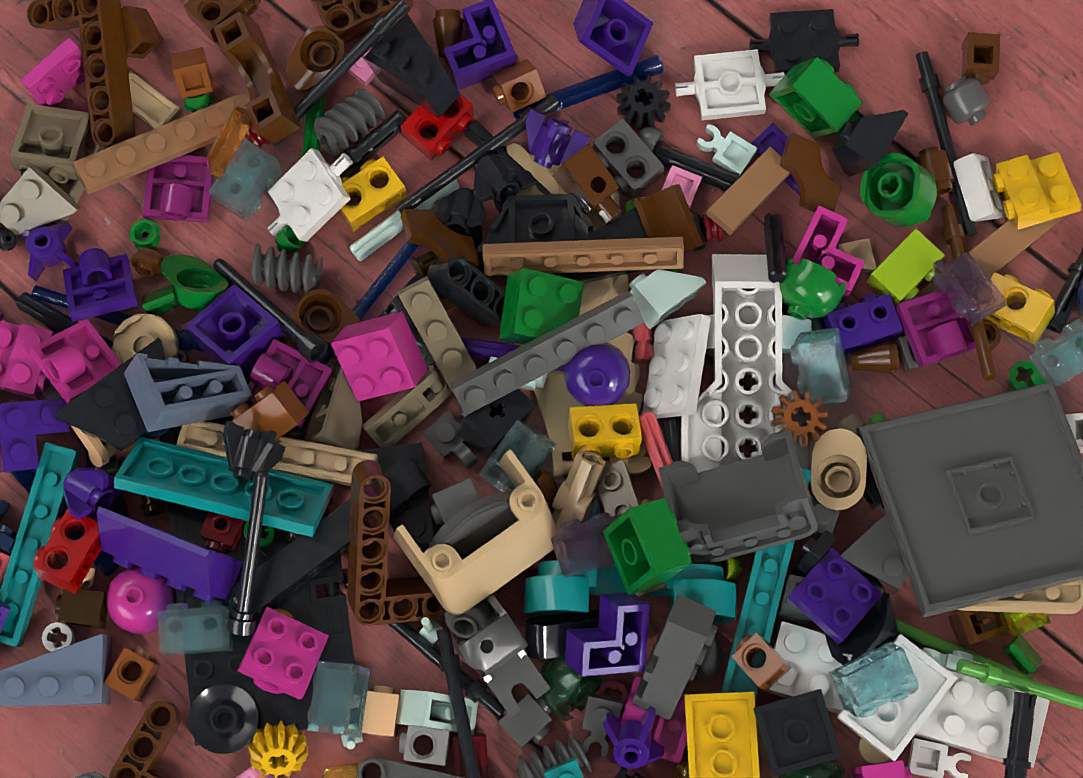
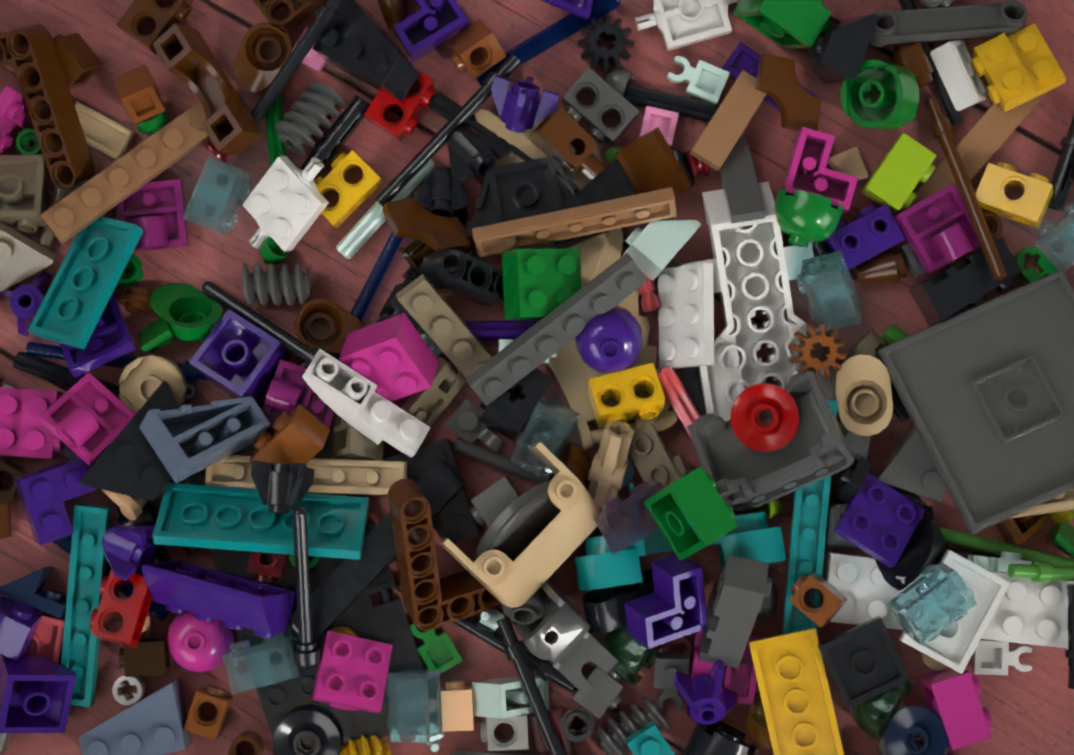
camera: 10 degrees left, 10 degrees up
clear orange tile [207,106,250,178] -> none
black axle [763,213,787,284] -> none
bracket [932,252,1006,326] -> none
none -> green plate [16,128,43,155]
none -> teal plate [28,216,143,350]
none -> white slope [302,349,431,458]
none -> green plate [410,623,463,678]
none -> dark grey bar [452,438,550,484]
none -> black cone [561,708,594,742]
none -> dark grey tile [719,136,765,223]
none -> red dish [730,383,800,452]
none -> dark grey piece [870,0,1027,47]
none -> black wedge [909,237,1022,324]

